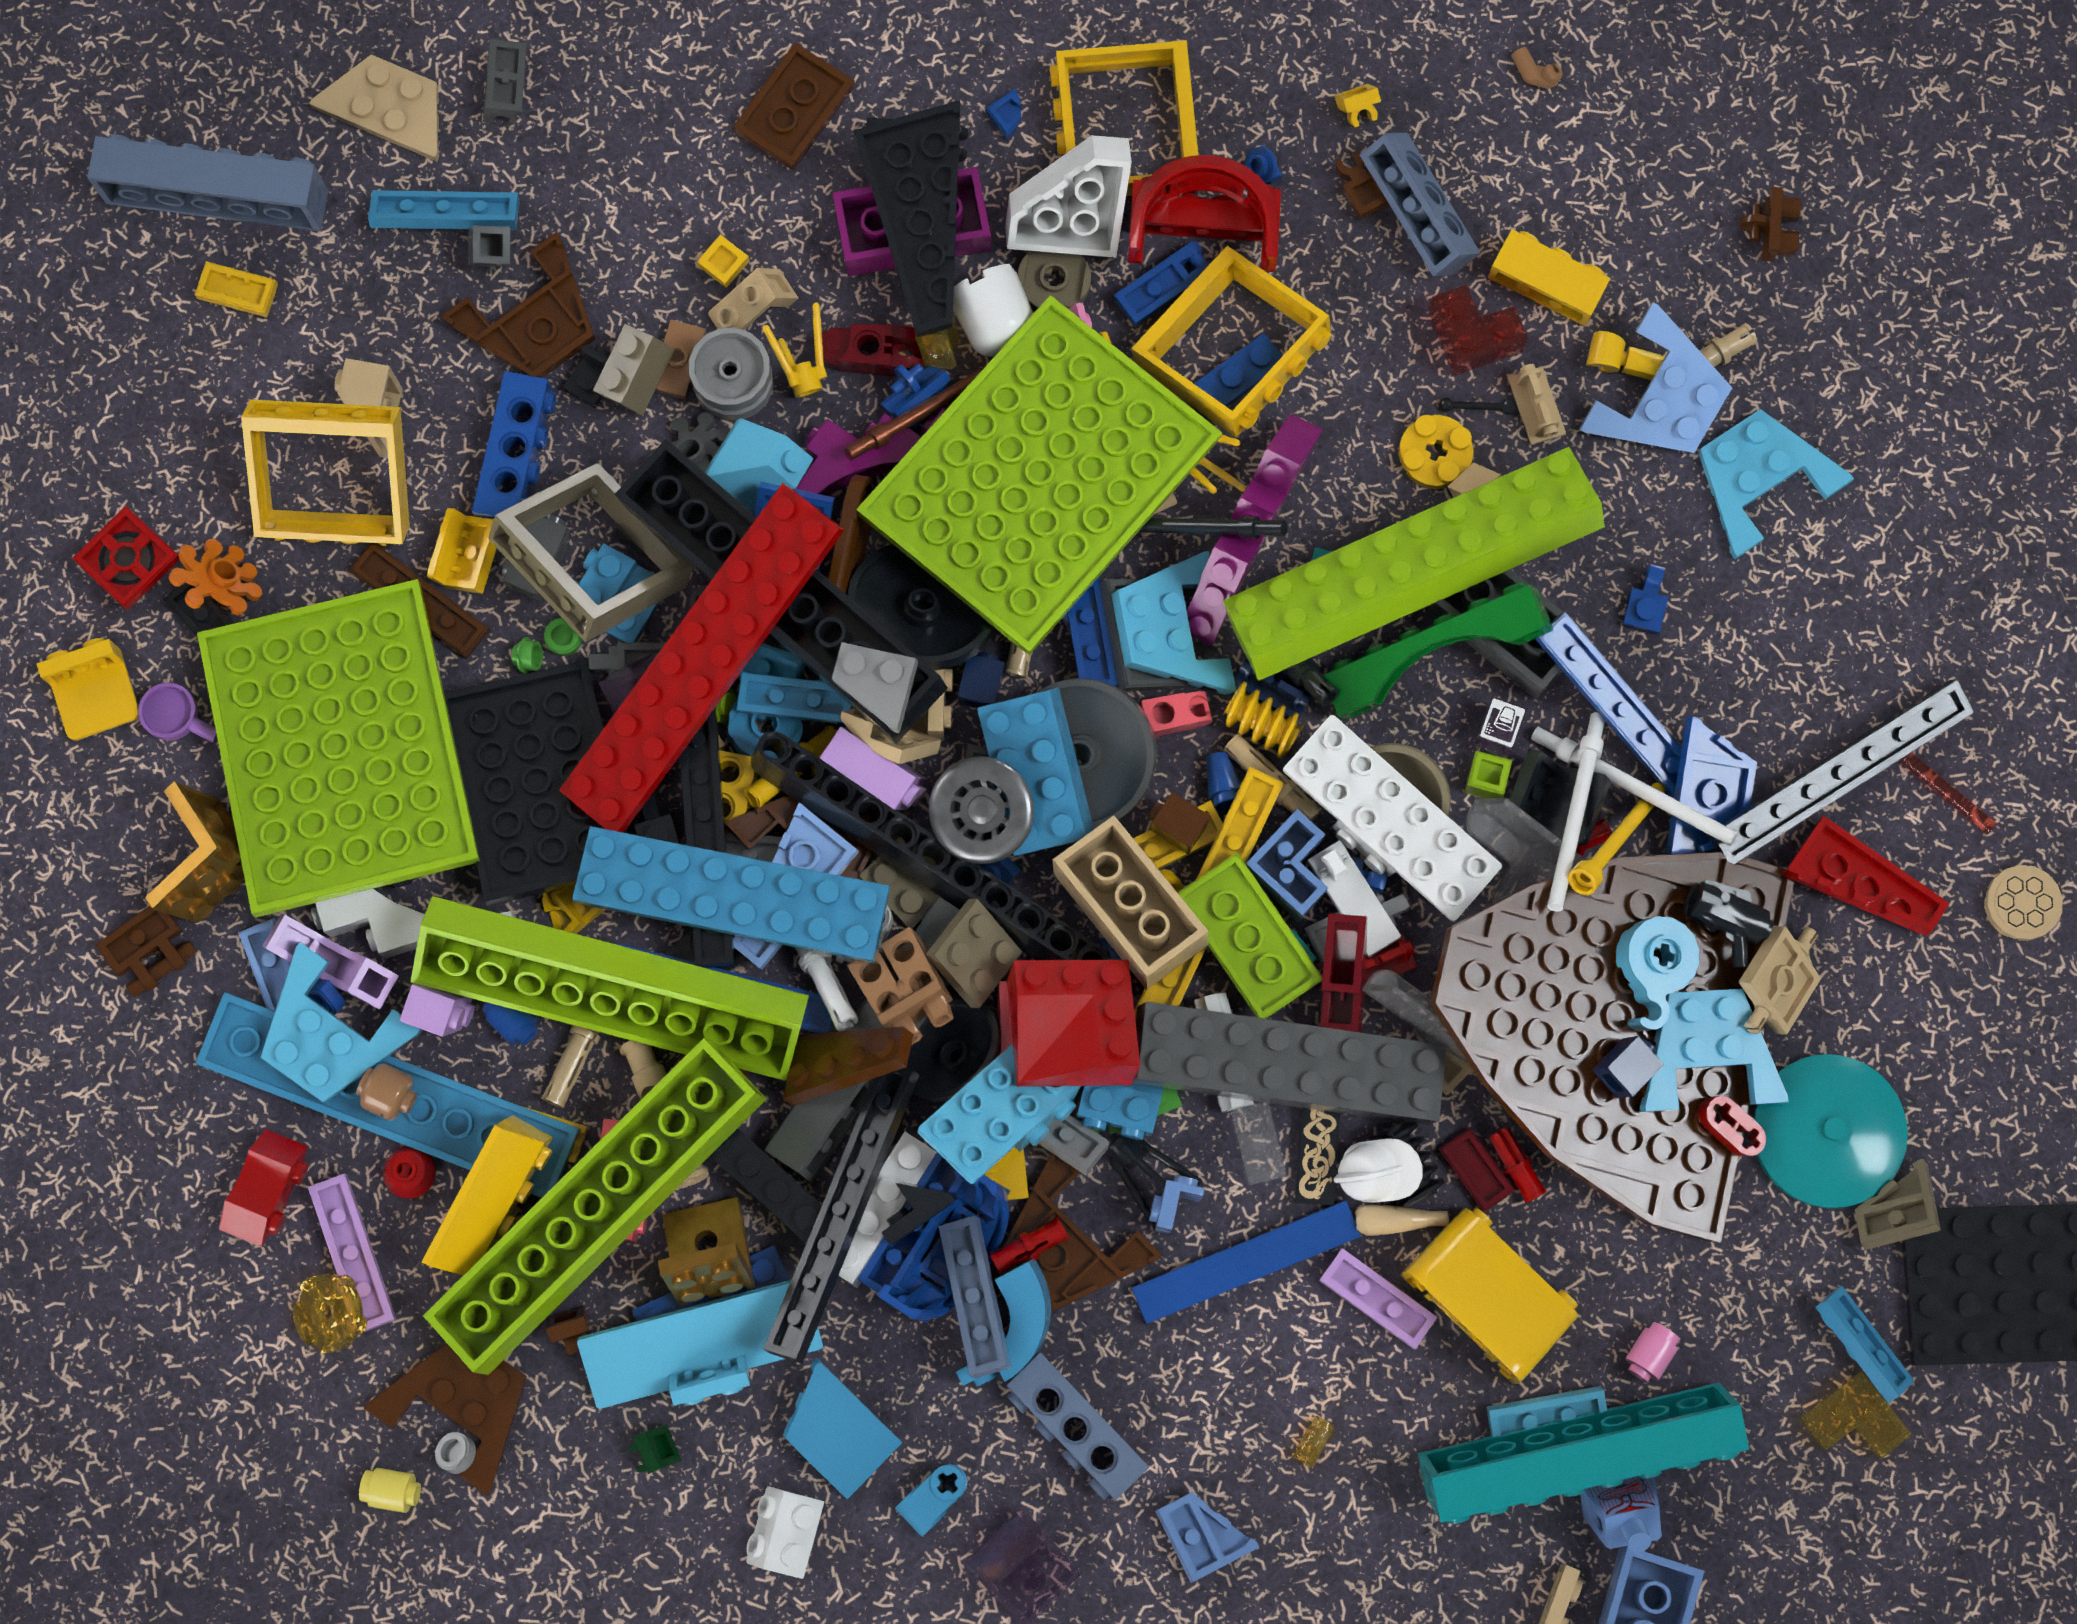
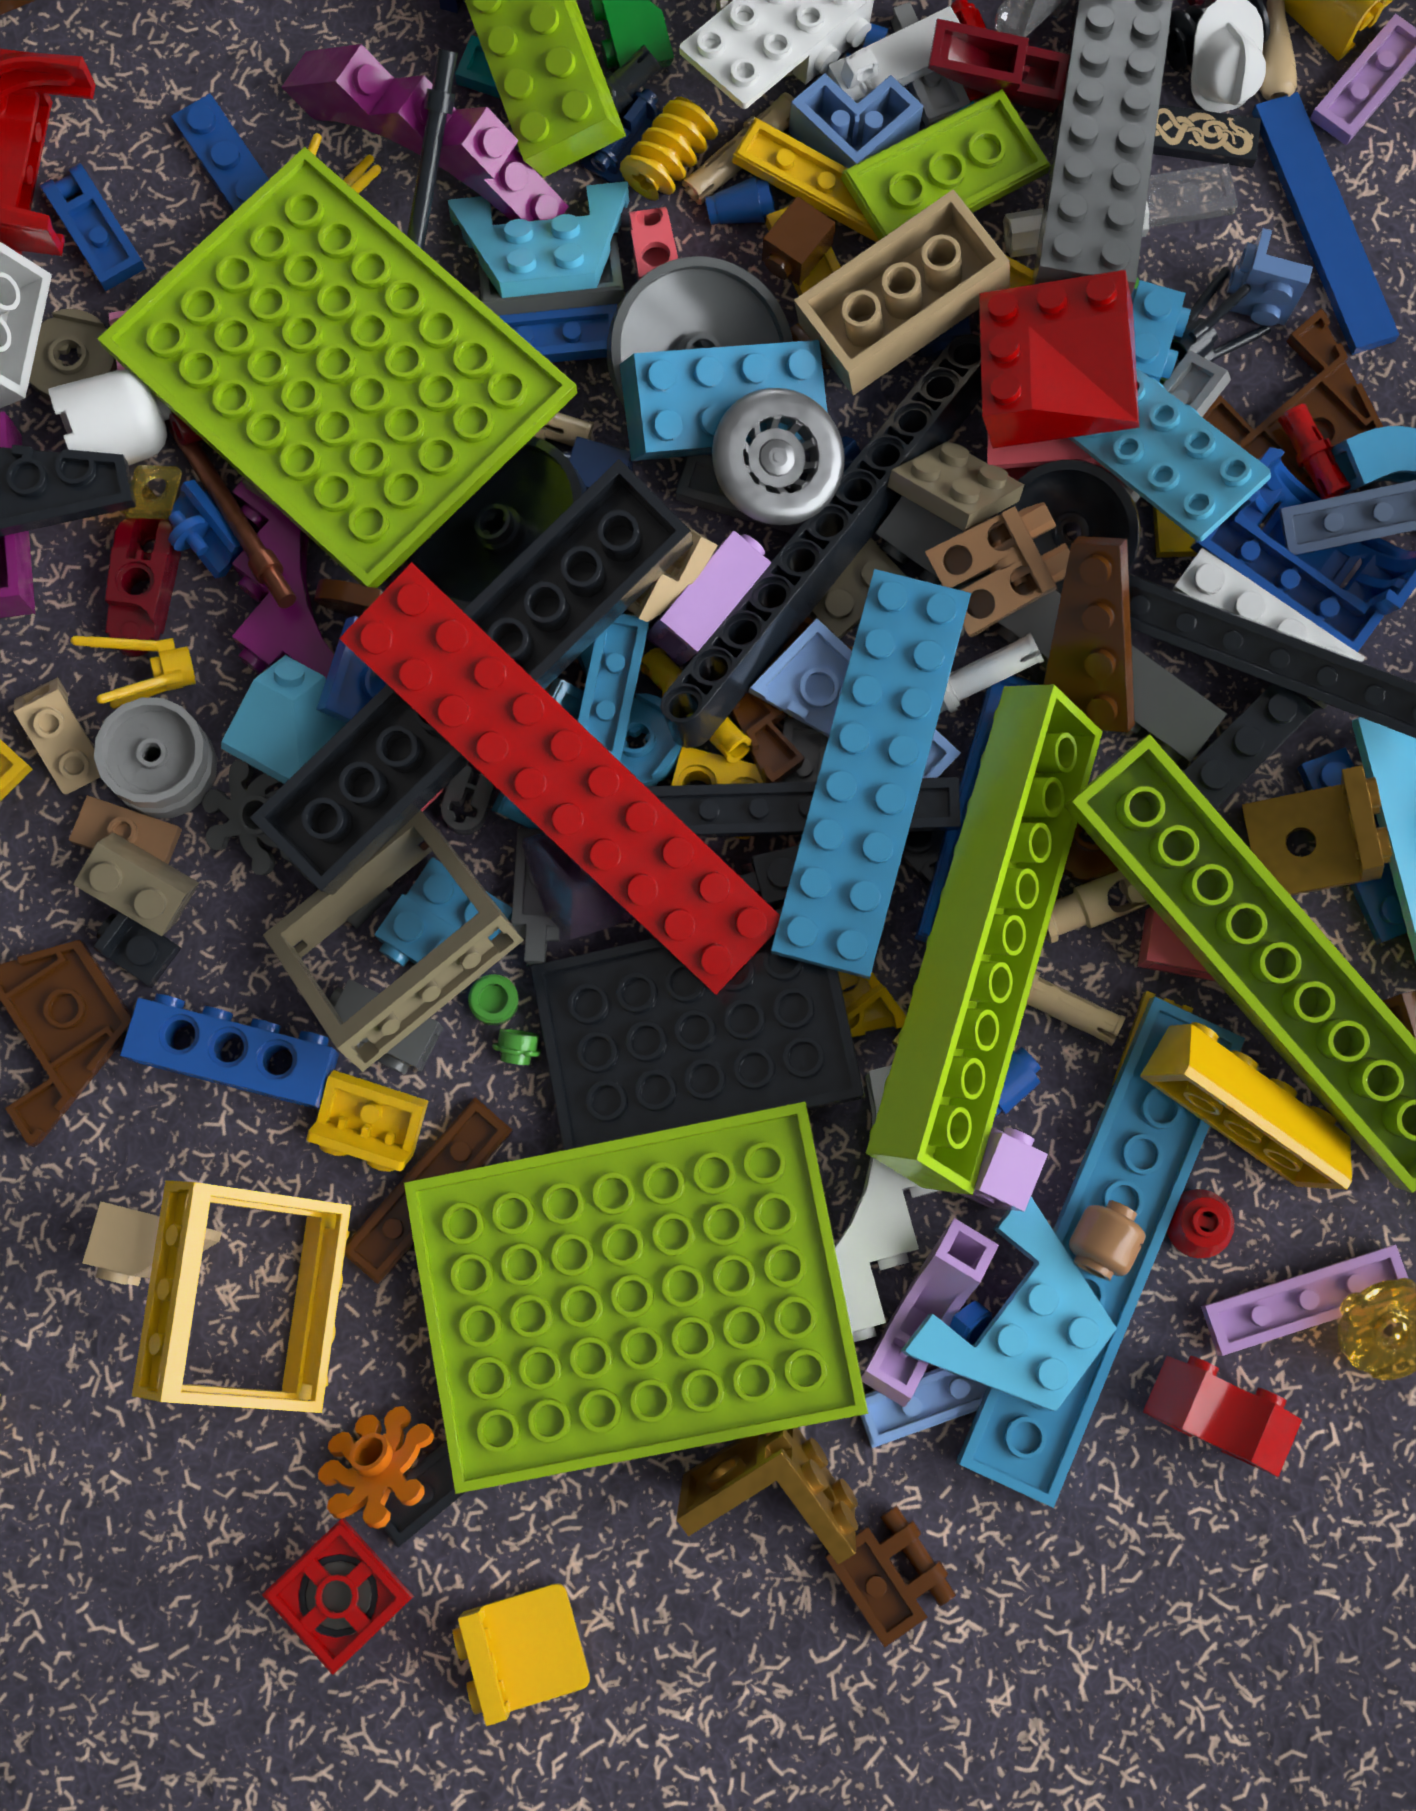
camera: 90 degrees left, 0 degrees up
medium lavender piece [138,683,218,744] -> none
light grey wing [832,642,918,733] -> none
black slope [882,1182,960,1245] -> none
yellow window [1131,246,1331,438] -> none

